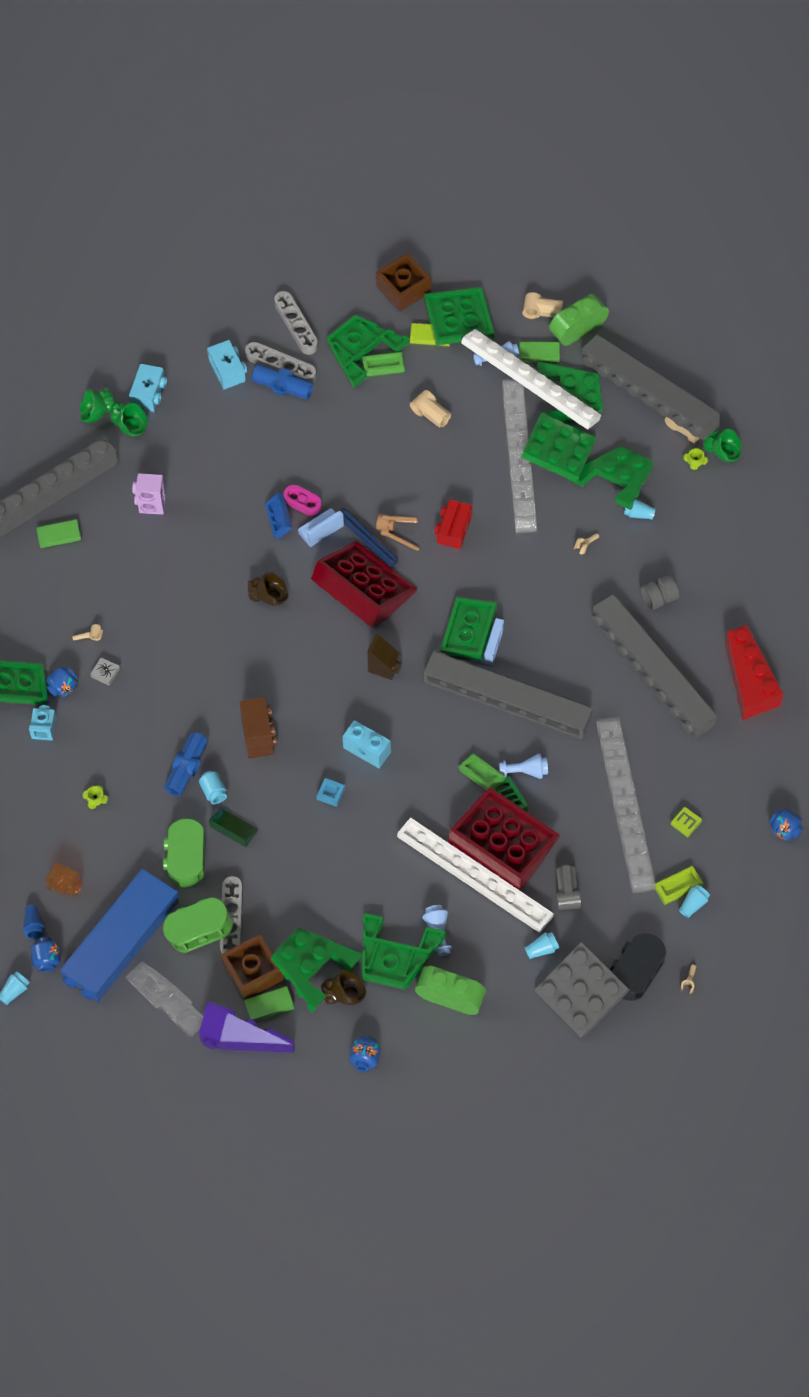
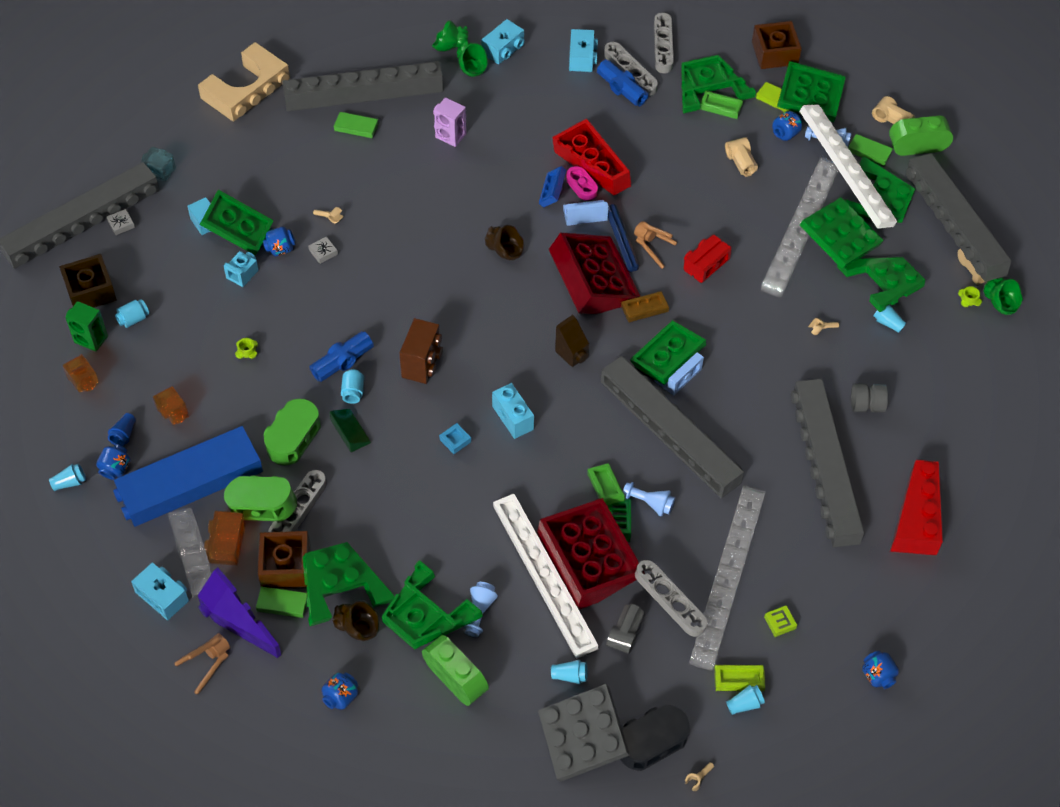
camera: 25 degrees right, 5 degrees down
none -> medium azure brick [131,562,189,620]
none -> medium nougat plant [174,633,230,694]
none -> clear orange brick [204,511,246,565]
none -> red wedge [552,119,631,195]
none -> pearl gold plate [621,291,669,322]
none -> light grey beam [635,560,707,637]
none -> blue head [772,111,802,141]

